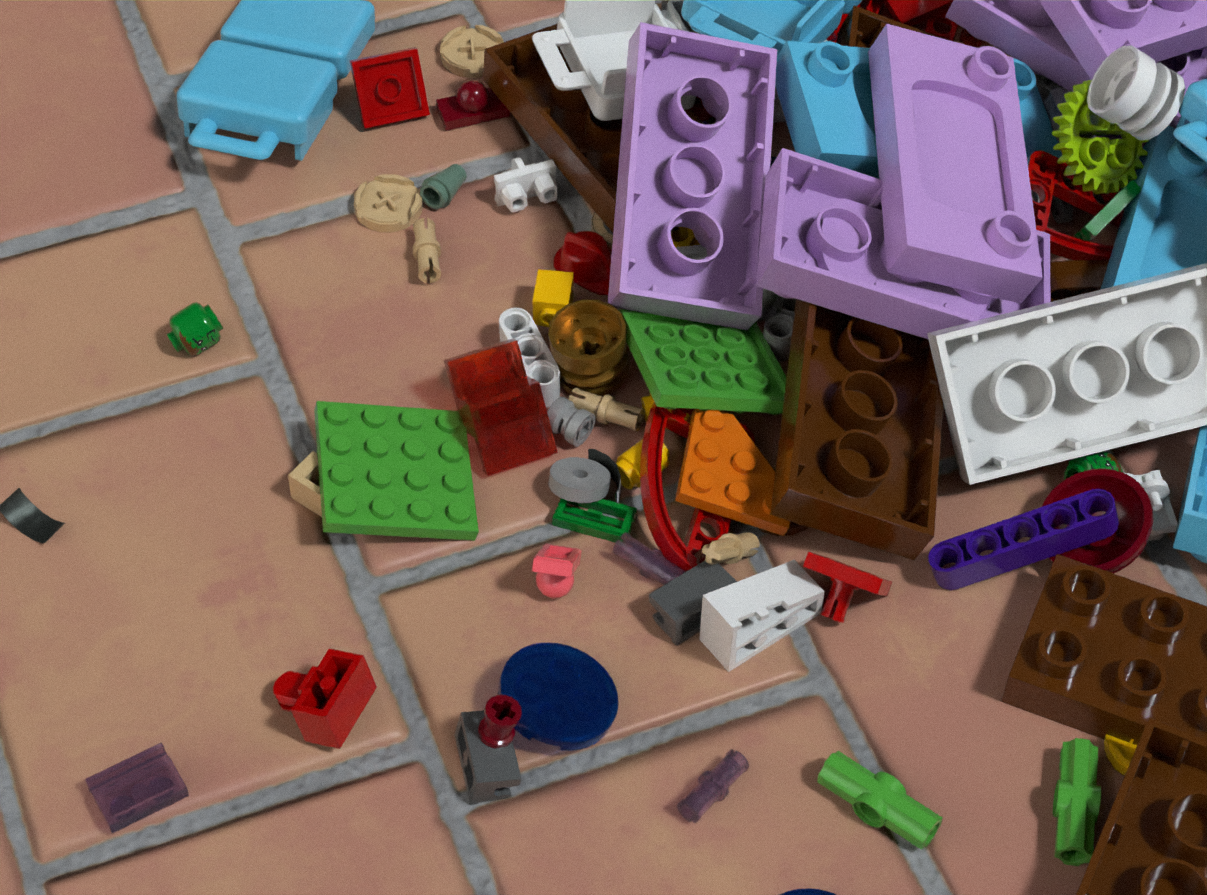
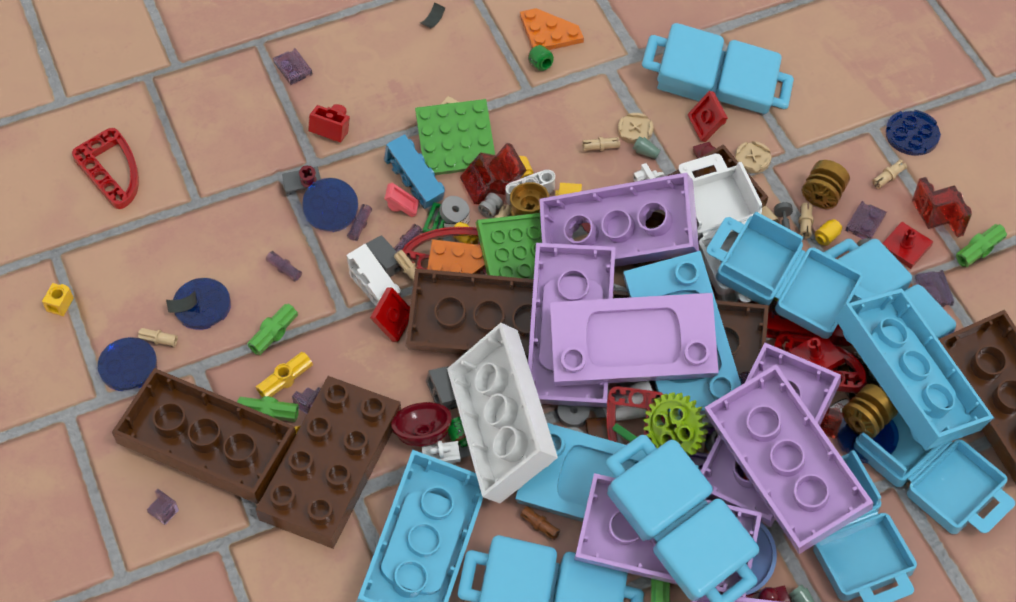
camera: 90 degrees right, 5 degrees up
dark purple beam [928,489,1119,590] -> none
white wheel [1087,45,1185,140] -> none
none -> yellow piece [256,352,313,397]
none -> clear purple panel [292,387,321,413]
none -> clear purple pin [347,204,372,241]
none -> dark azure wedge [384,134,445,209]
none -> dark grey hinge [426,366,457,410]
none -> orange plate [520,8,584,50]

